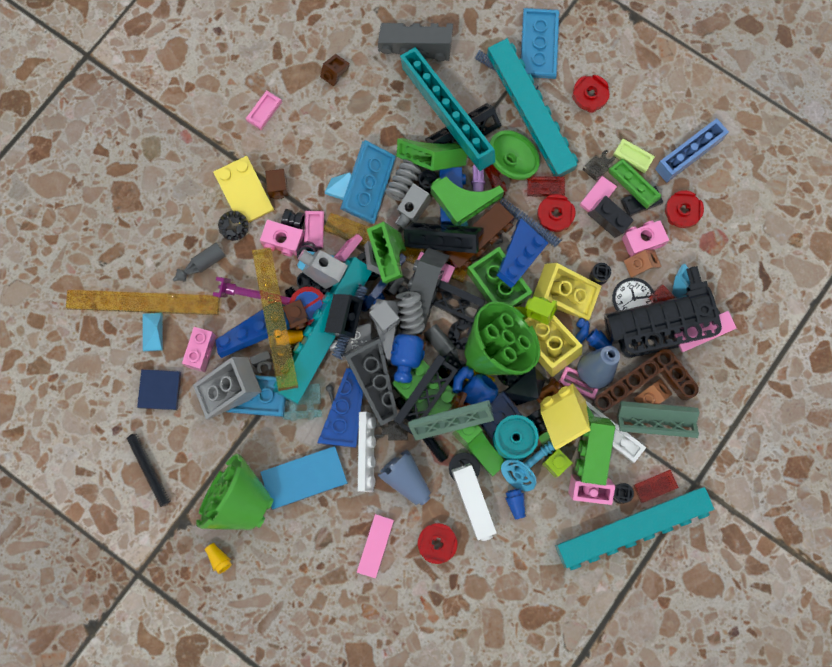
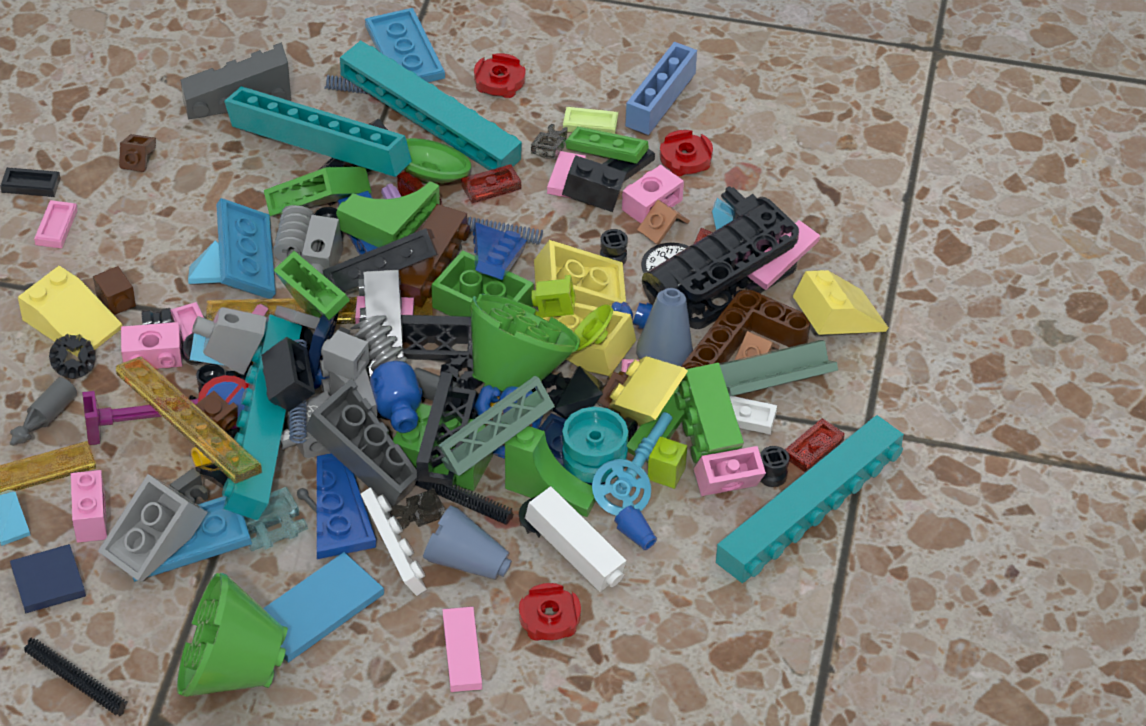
camera: 25 degrees left, 30 degrees down
blue wing [215,302,290,358] -> none
red plate [537,194,575,232] -> none
none -> black tile [0,167,61,197]
none -> lime dish [574,304,613,351]
none -> light yellow slope [793,270,889,335]

